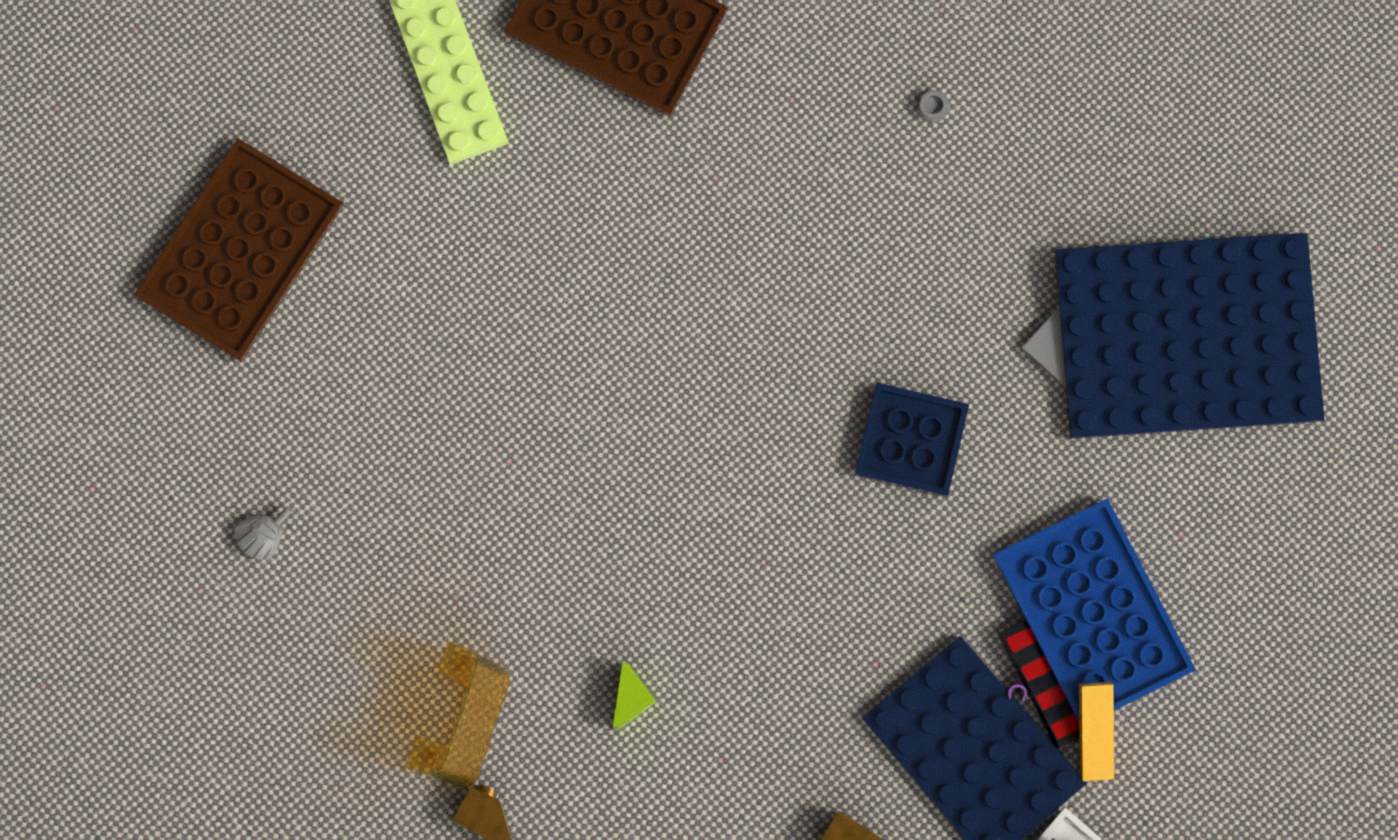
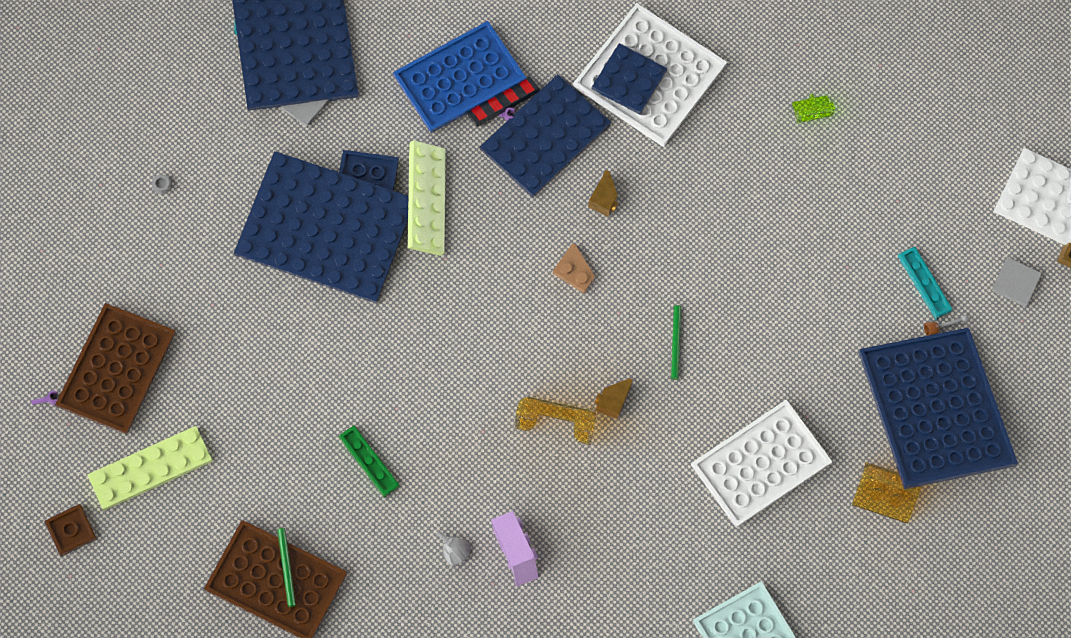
camera: 100 degrees left, 10 degrees down
lime slope [613,663,656,730] -> none
yellow tile [1079,682,1114,781] -> none
none -> dark blue plate [234,151,409,304]
none -> green bar [277,528,296,607]
none -> green tile [338,425,400,498]
none -> yellowish green plate [408,140,446,256]
none -> lavender wedge [491,511,539,586]
none -> medium nougat wing [553,243,595,293]

